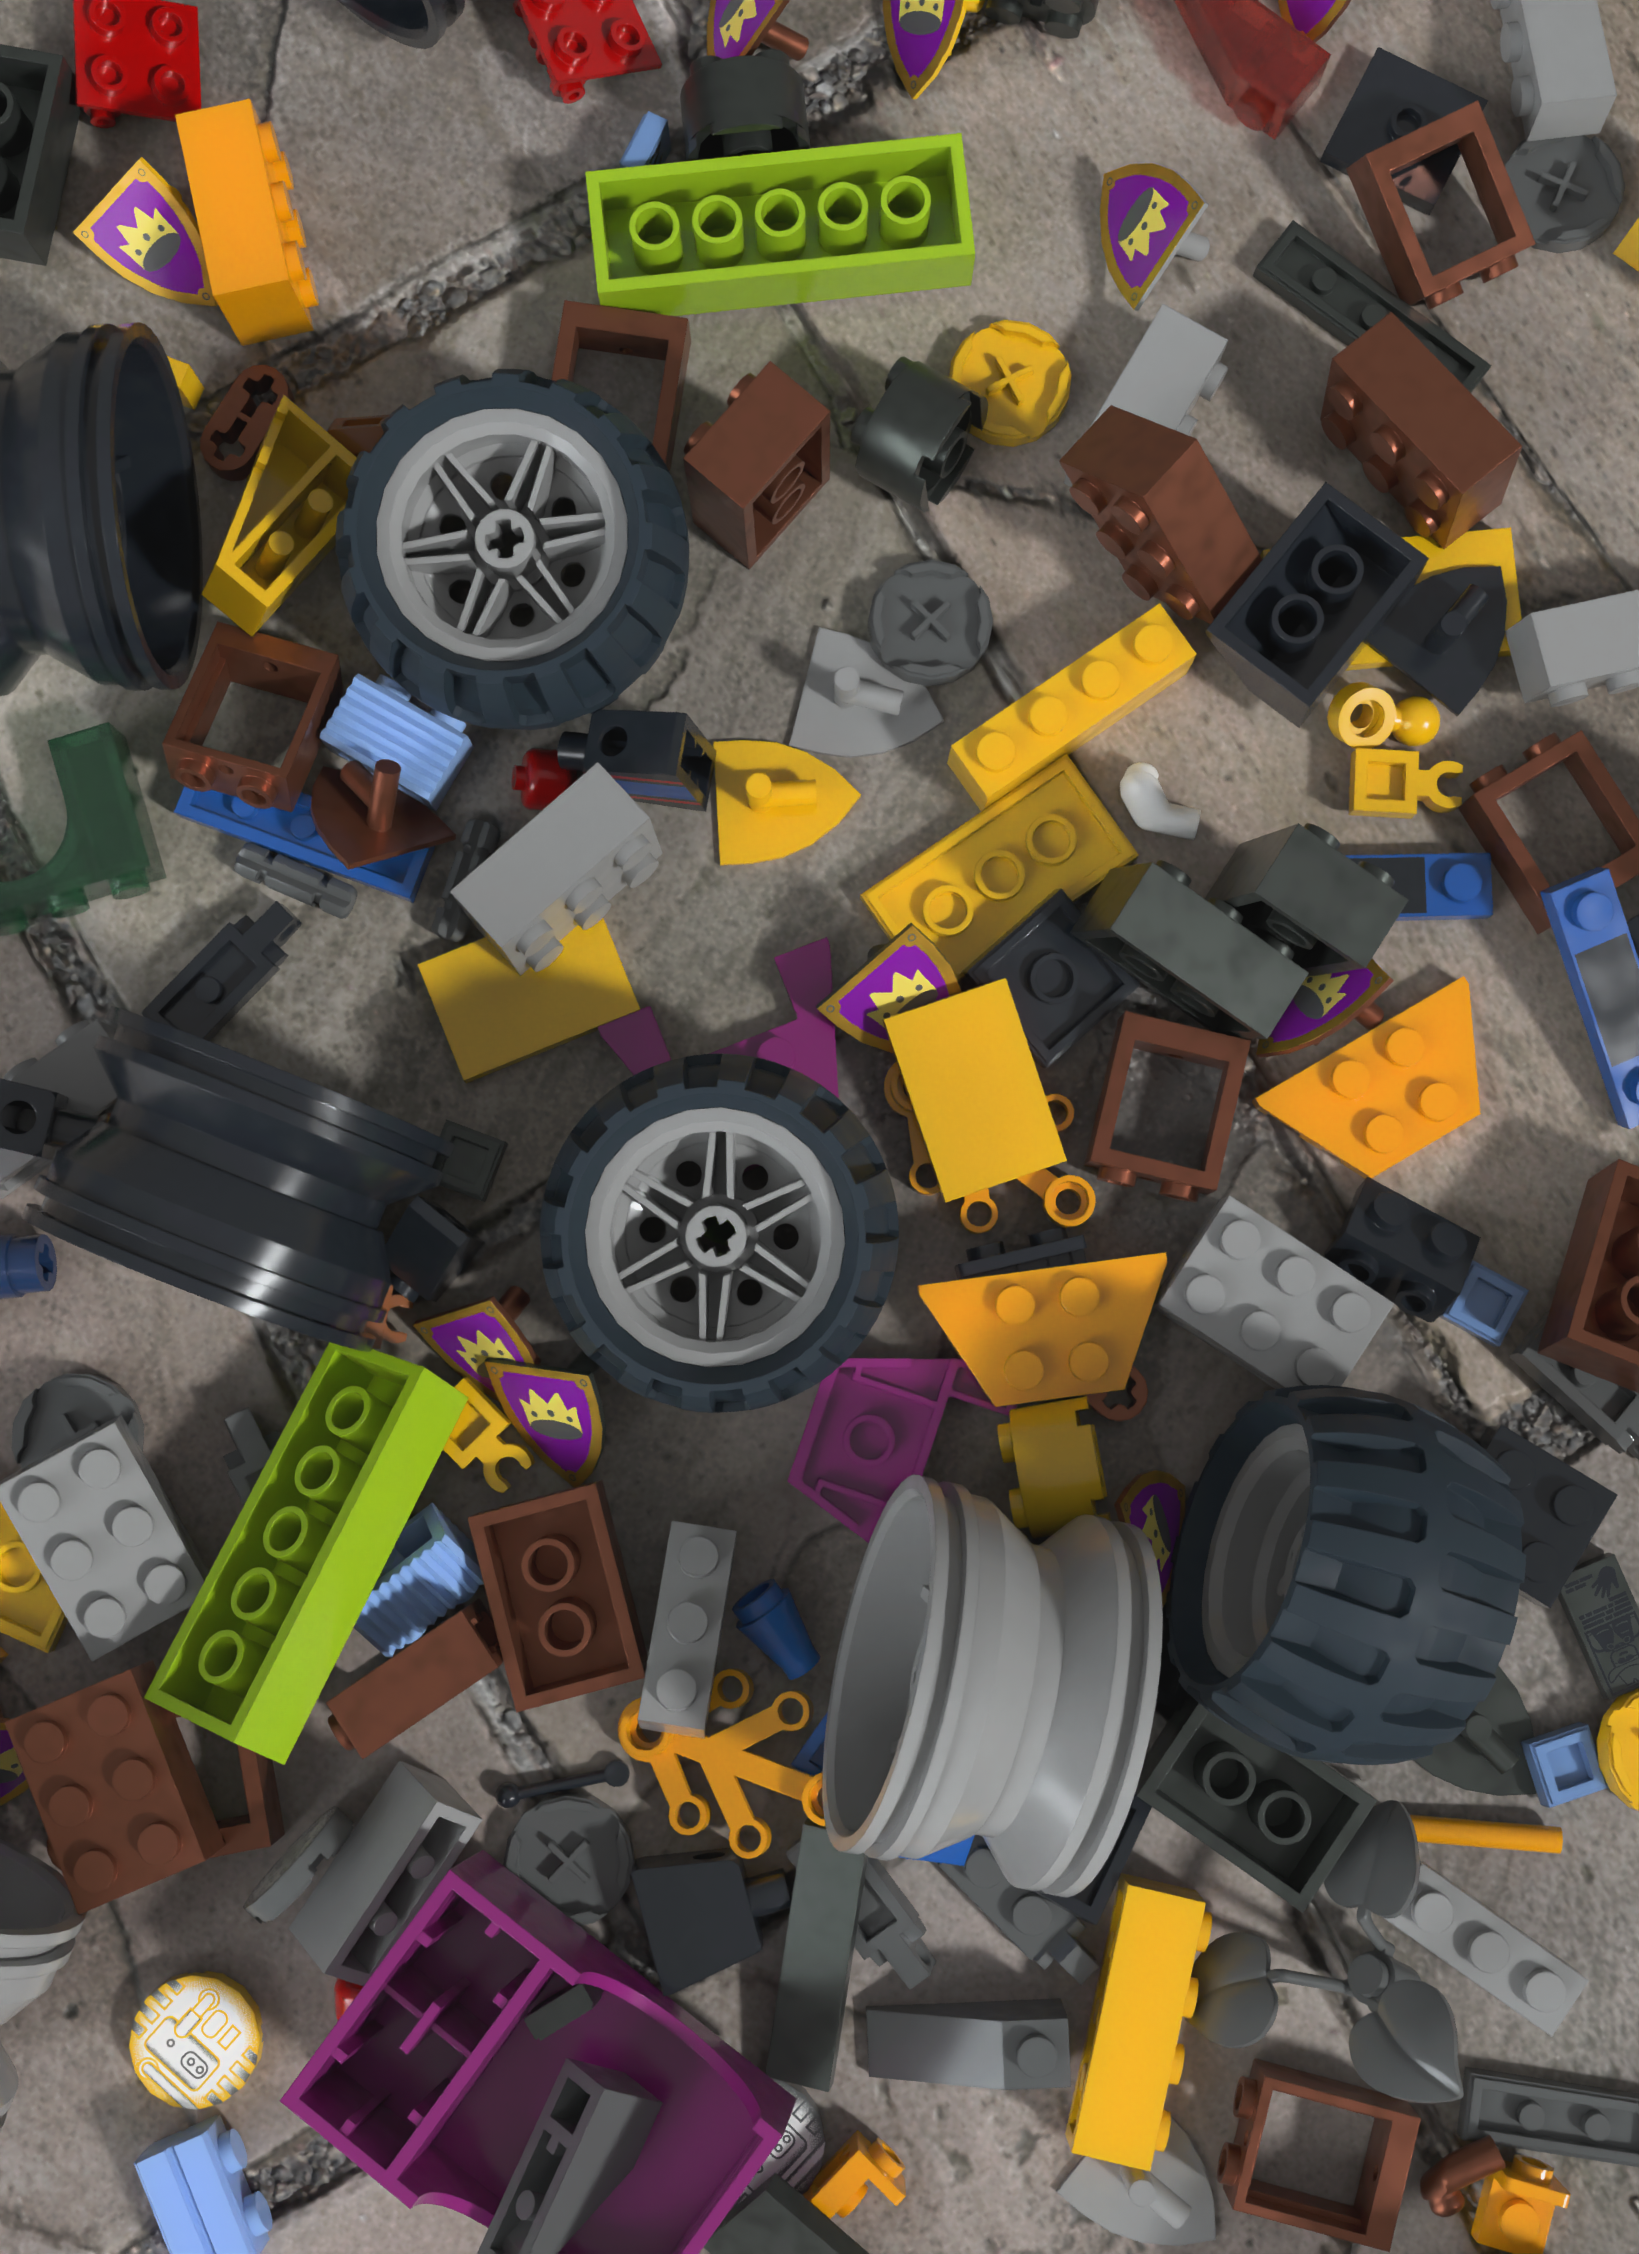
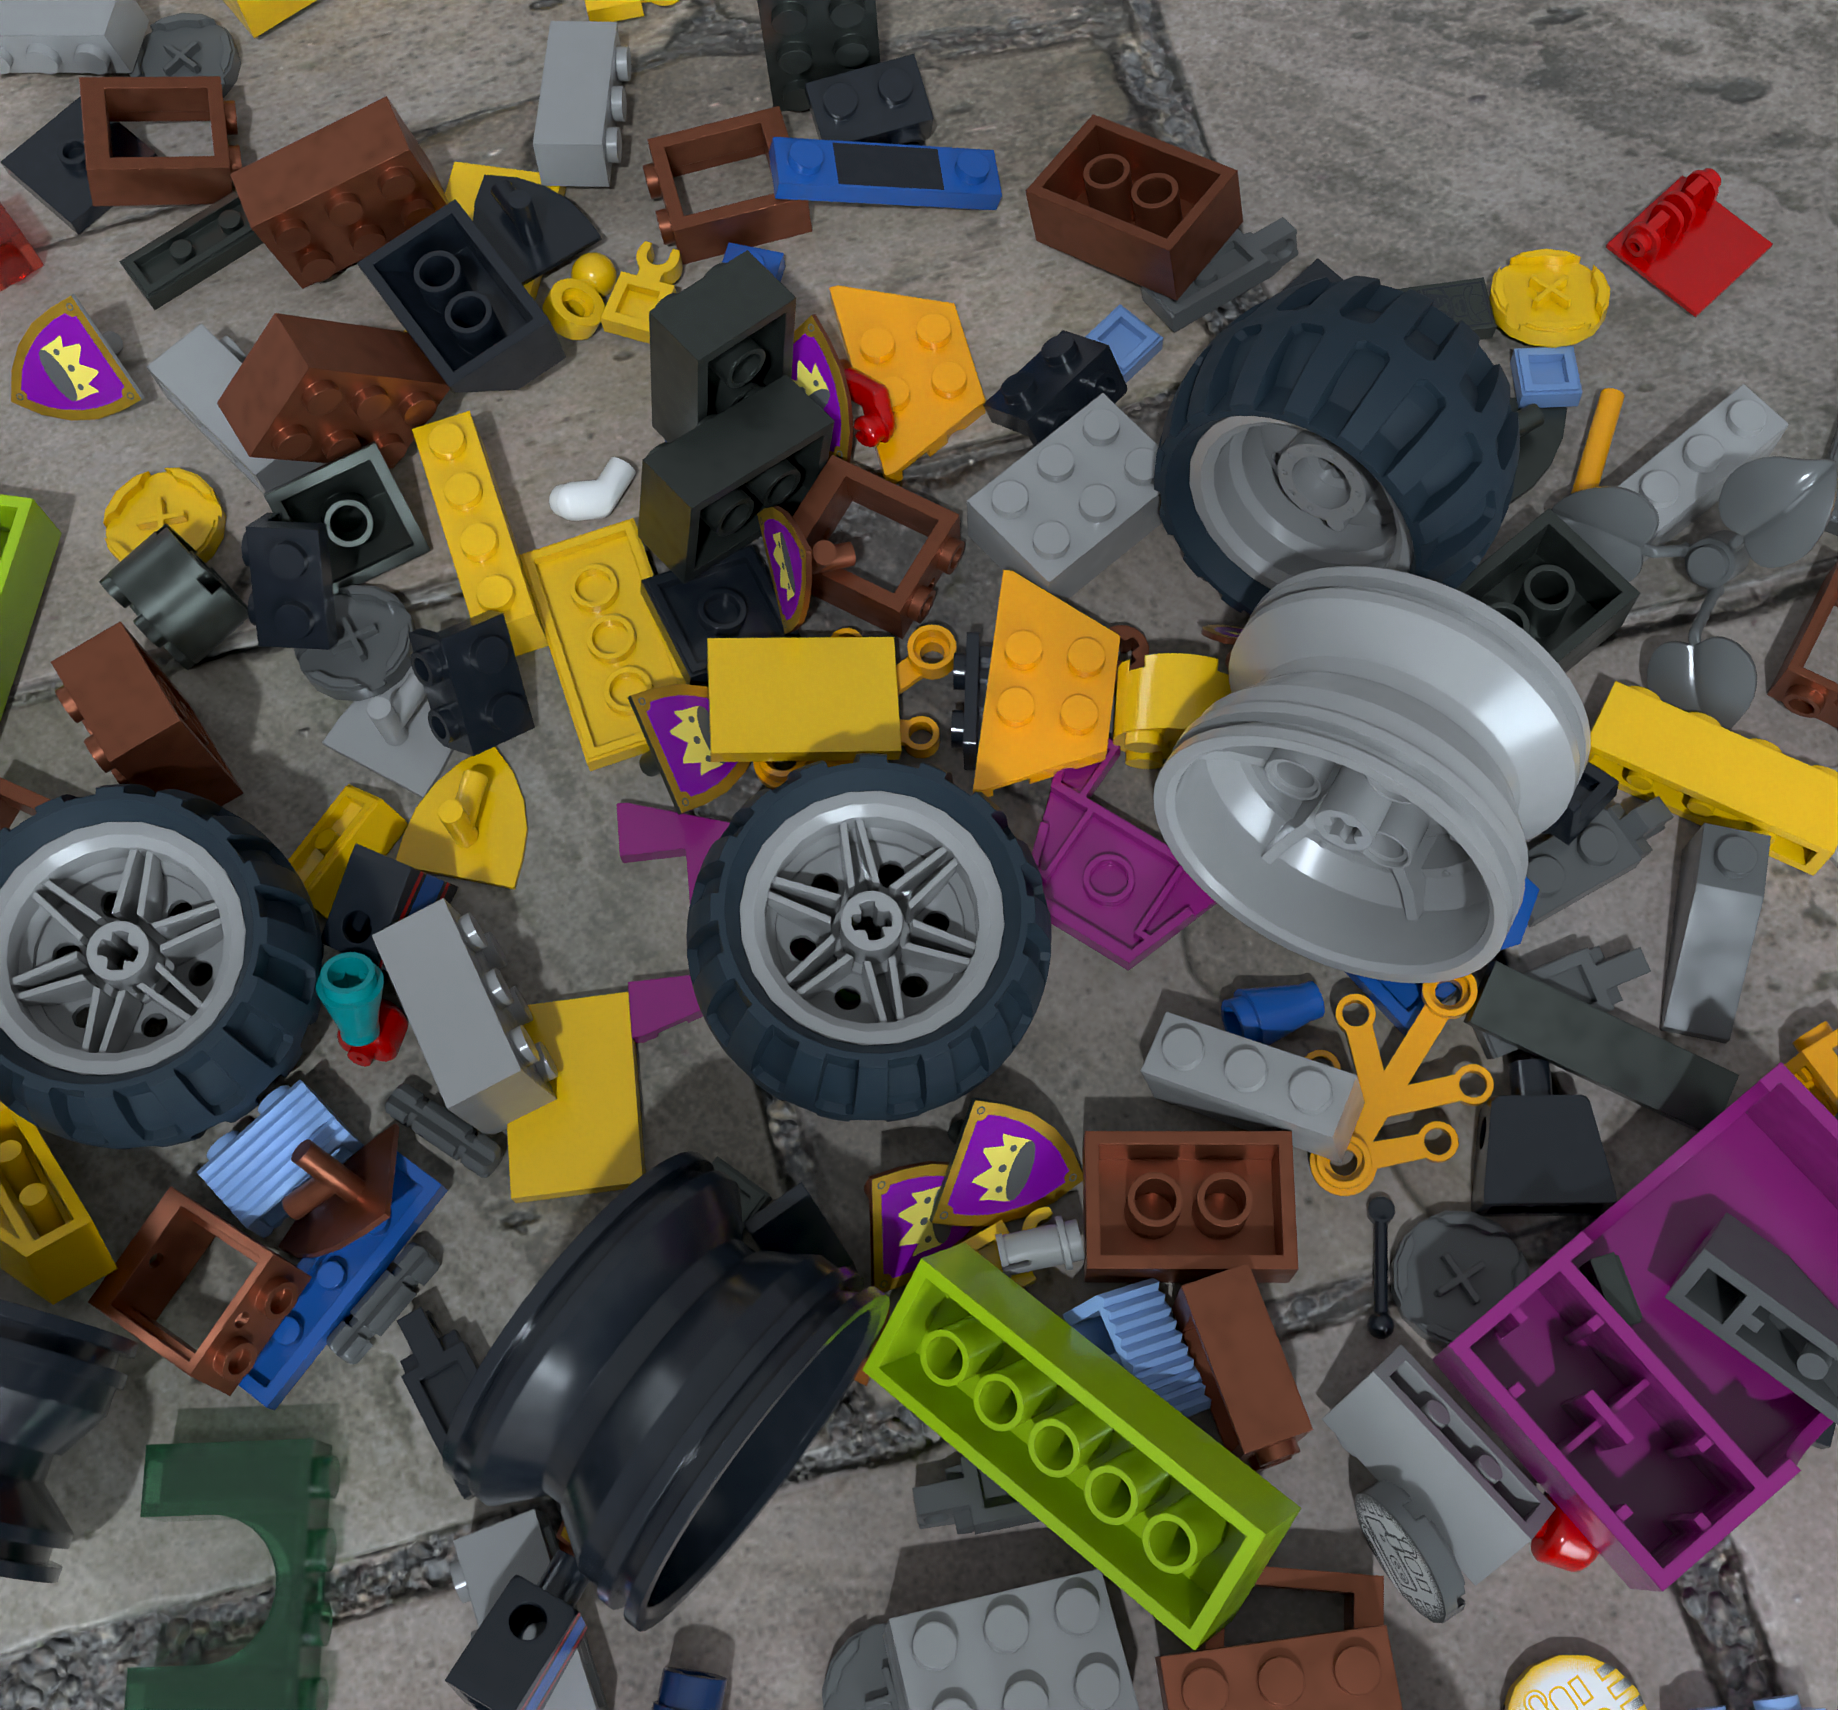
camera: 70 degrees left, 15 degrees down
none -> black bracket [241,512,338,650]
none -> pearl dark grey slope [263,441,431,596]
none -> yellow slope [288,784,408,919]
none -> teal cone [316,952,384,1046]
none -> black bracket [409,610,535,756]
none -> shield [757,506,856,634]
none -> red arm [844,367,896,447]
none -> light grey pin [995,1215,1085,1278]

